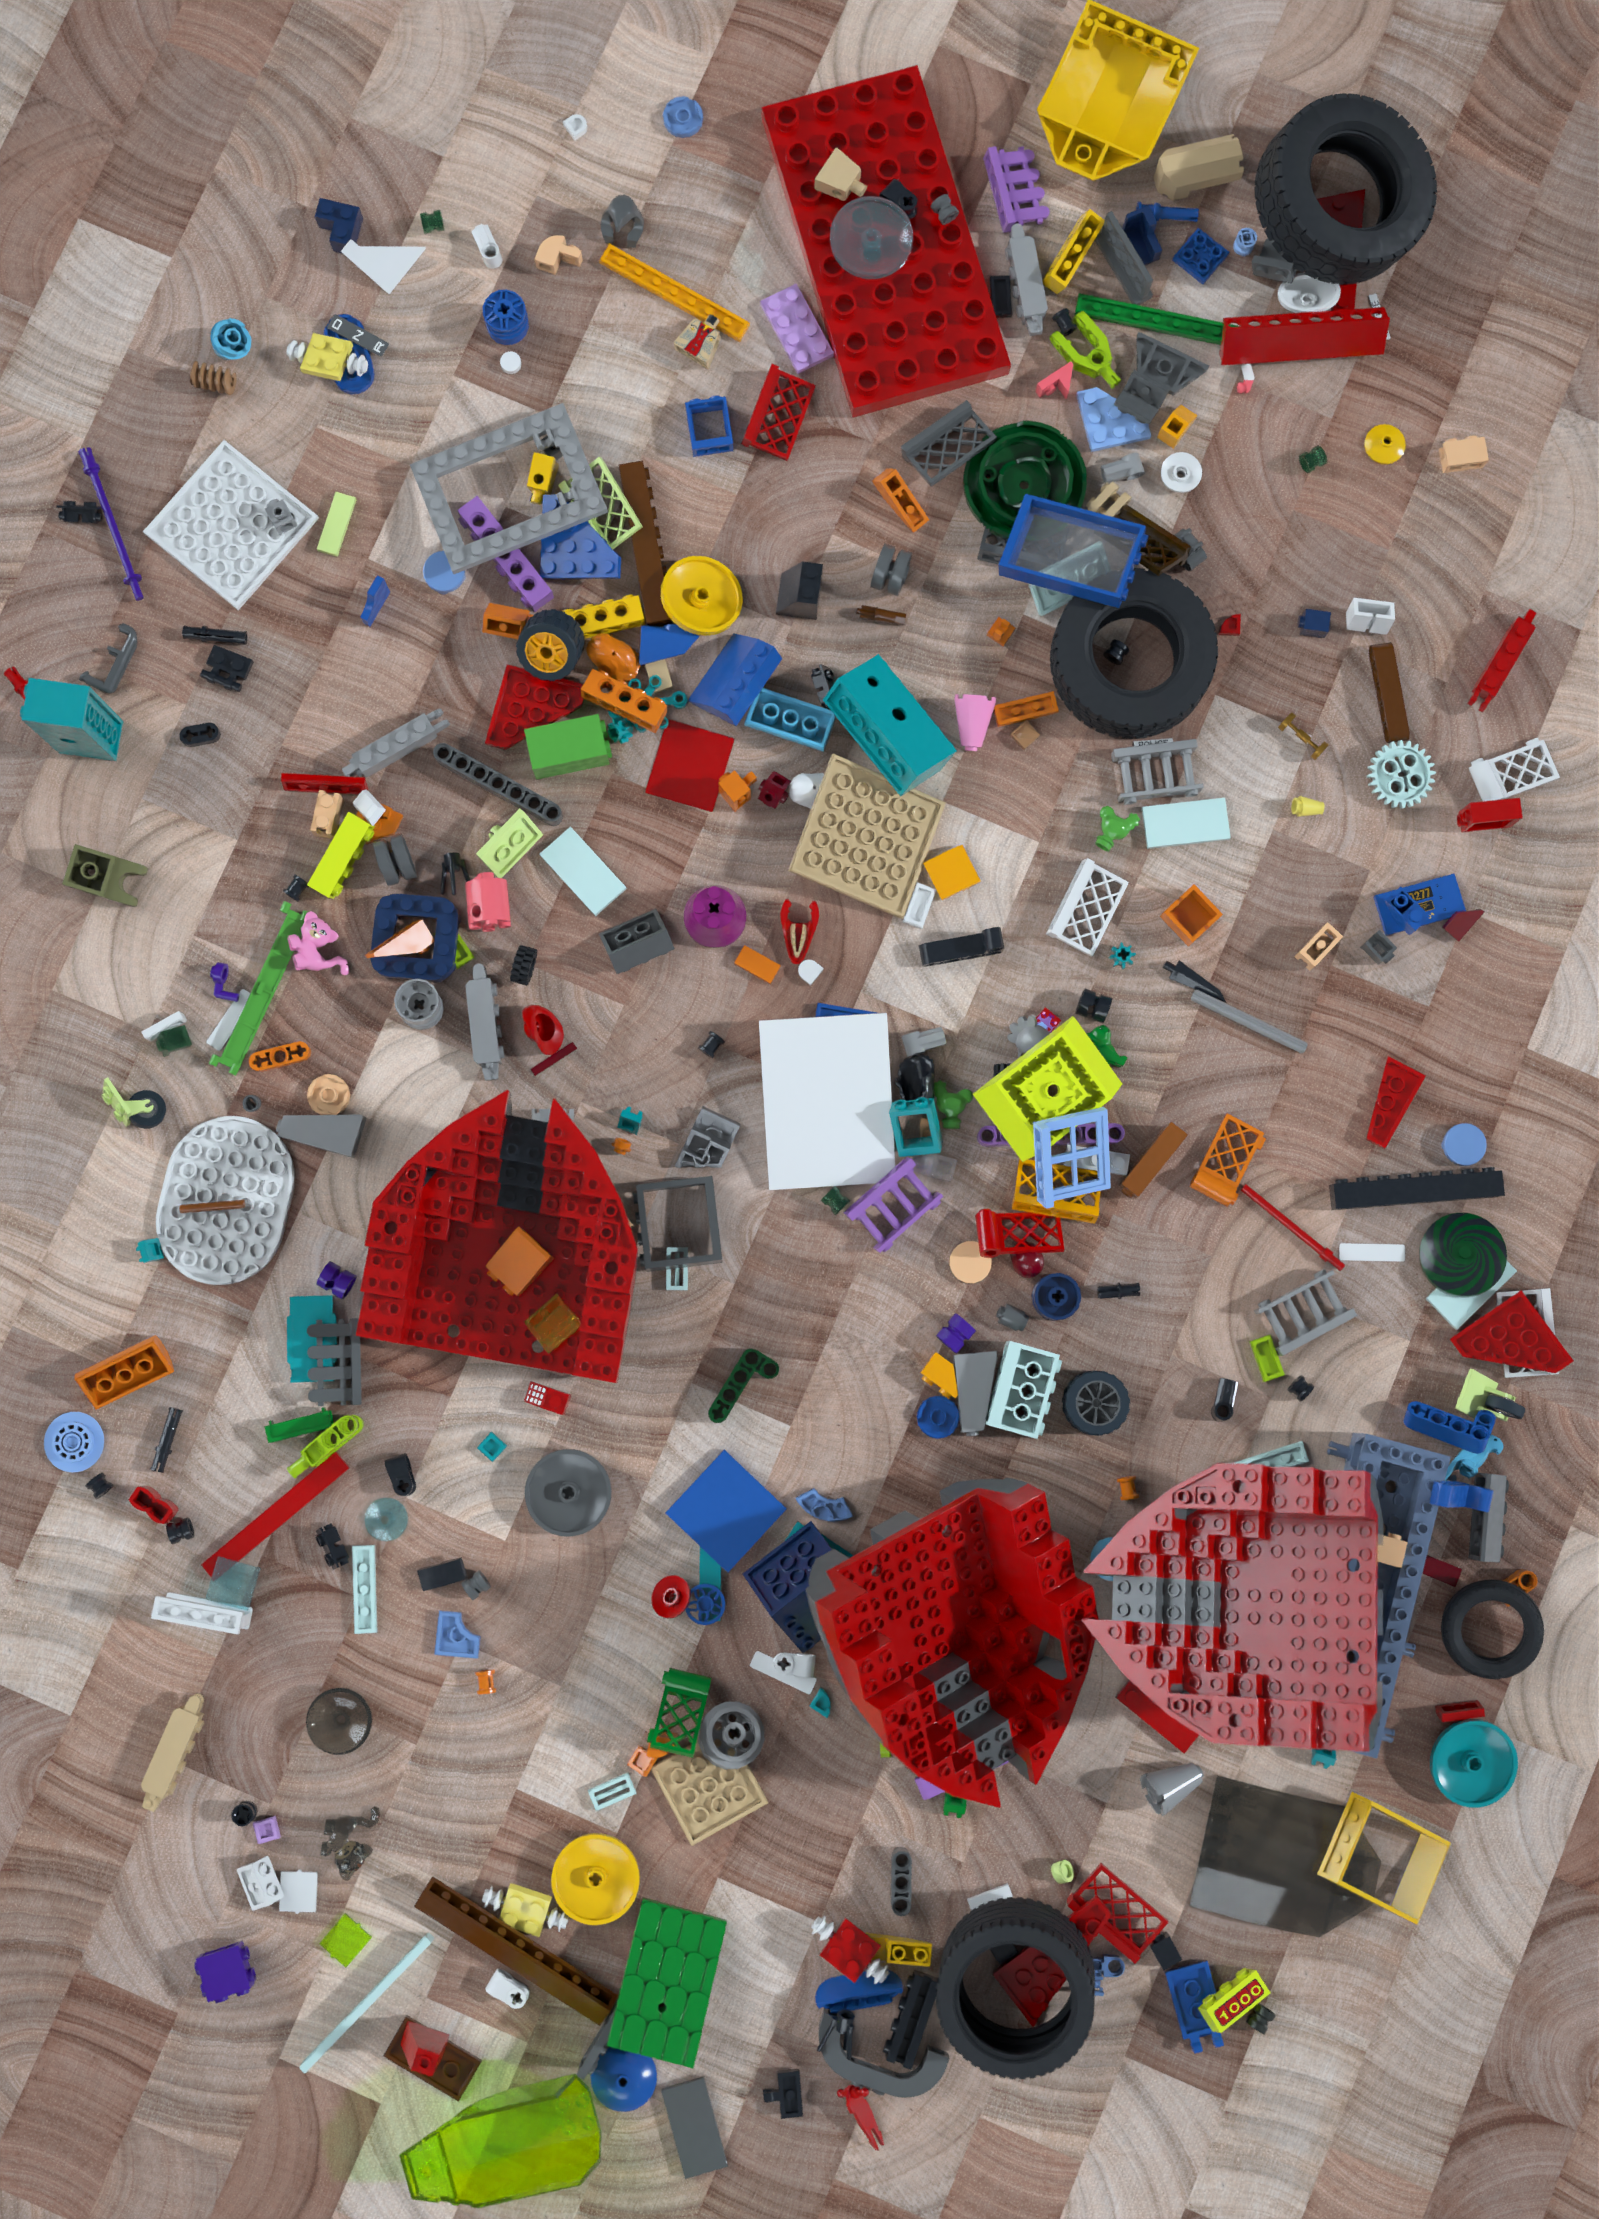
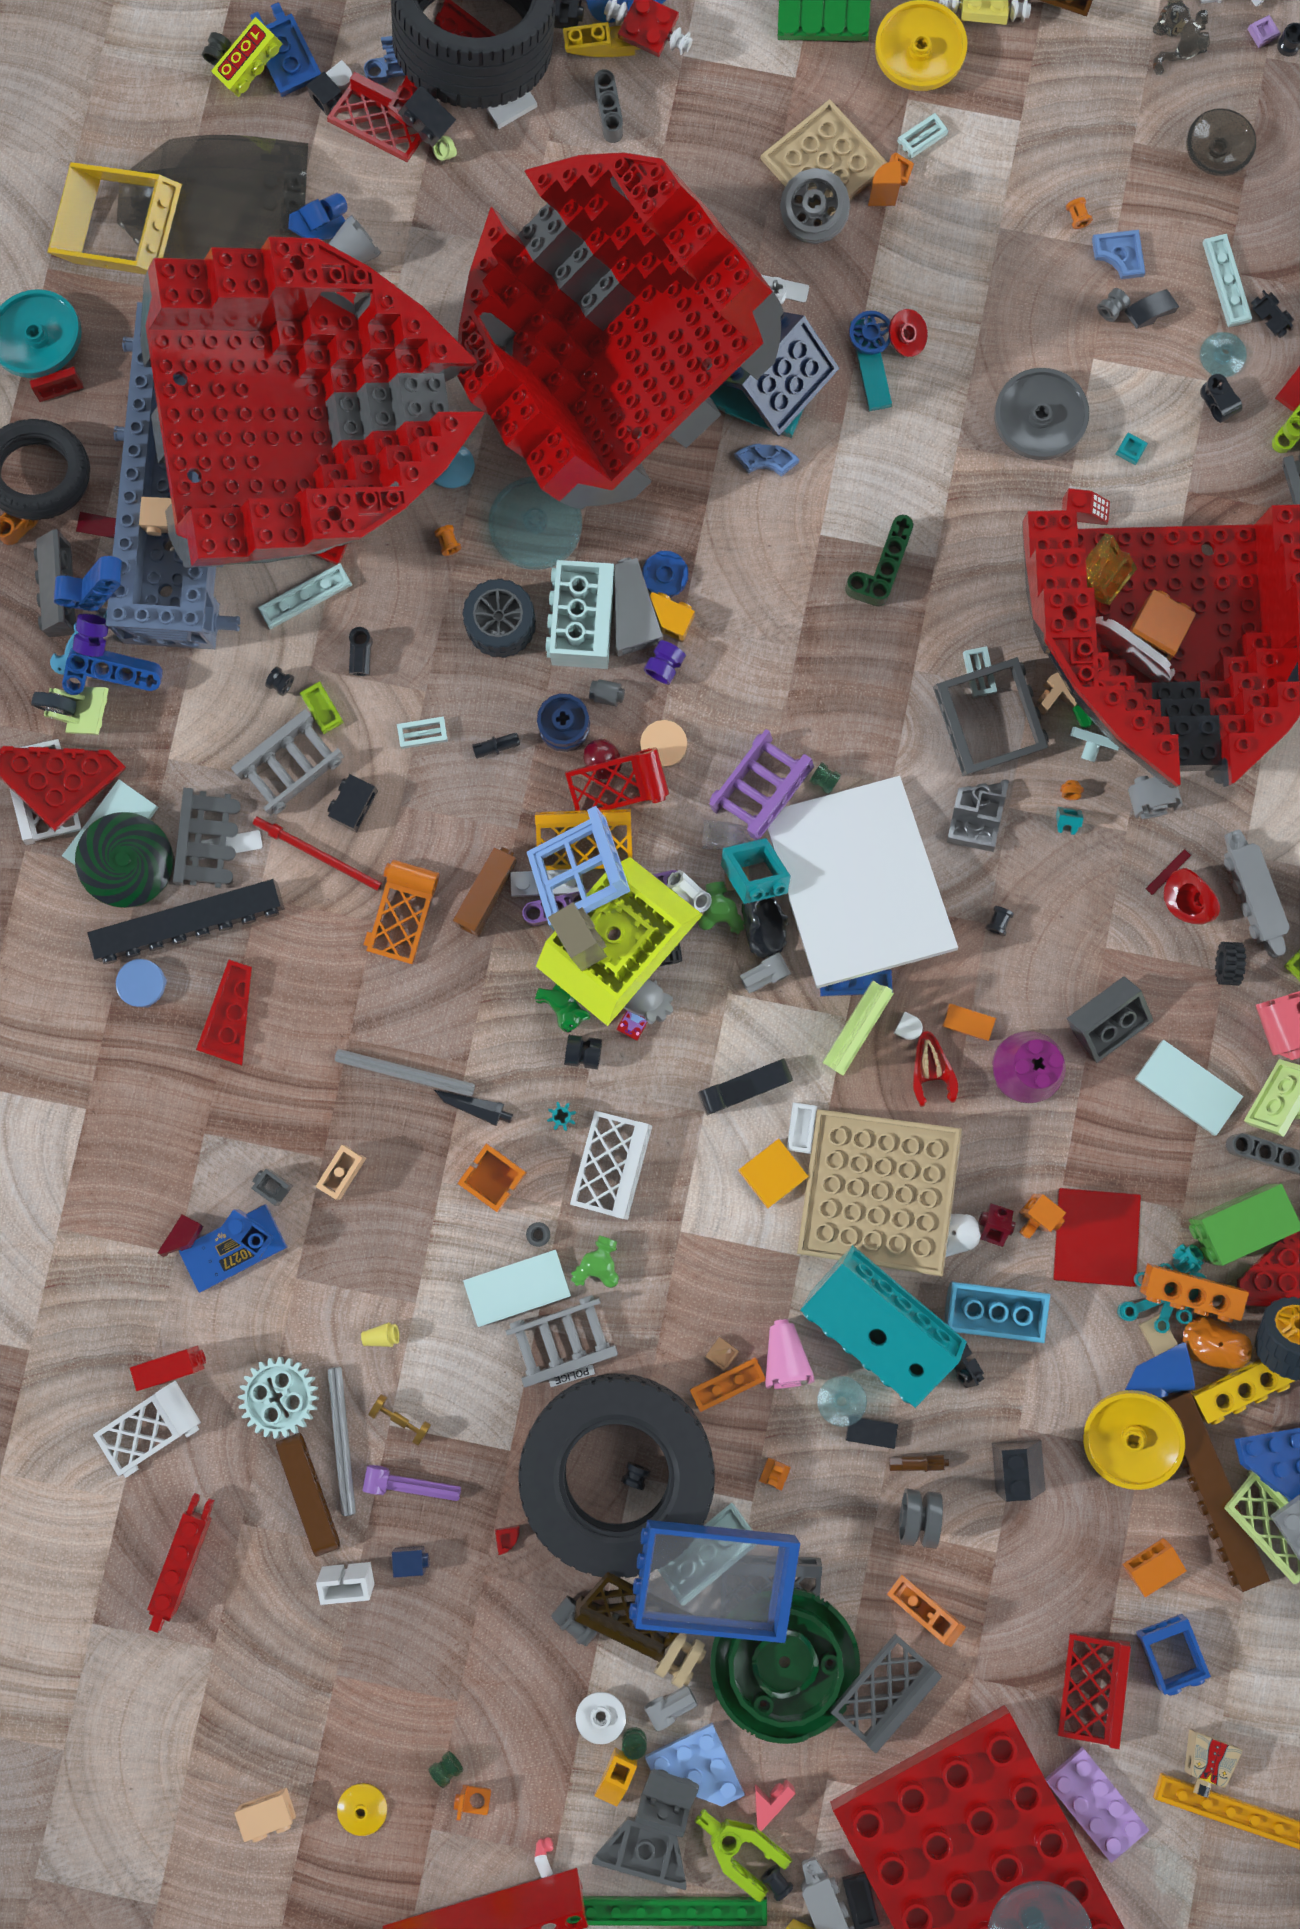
camera: 175 degrees right, 0 degrees up
green piece [647,1668,712,1758] -> none
blue tile [666,1450,787,1573] -> none
blue slope [688,633,782,726] -> none
none -> dark purple wheel [72,614,109,657]
none -> dark grey fence [173,787,241,889]
none -> blue panel [288,193,348,240]
none -> white tile [326,60,352,90]
none -> black brick [327,774,378,833]
none -> light grey axle [328,1367,356,1516]
none -> medium lavender axle [362,1465,461,1501]
none -> light aqua tile [397,717,448,749]
none -> black brick [398,85,456,147]
none -> orange bracket [454,1785,491,1821]
none -> clear light blue dish [489,476,582,570]
none -> dark grey plate [526,1222,551,1247]
none -> dark tan brick [548,902,607,971]
none -> clear green wheel [622,1727,647,1760]
none -> white piece [667,870,712,912]
none -> clear light blue dish [817,1376,867,1427]
none -> yellowish green fence [822,981,894,1075]
none -> black tile [845,1415,898,1449]
none -> white tile [1096,616,1175,682]
none -> orange brick [1123,1538,1187,1597]

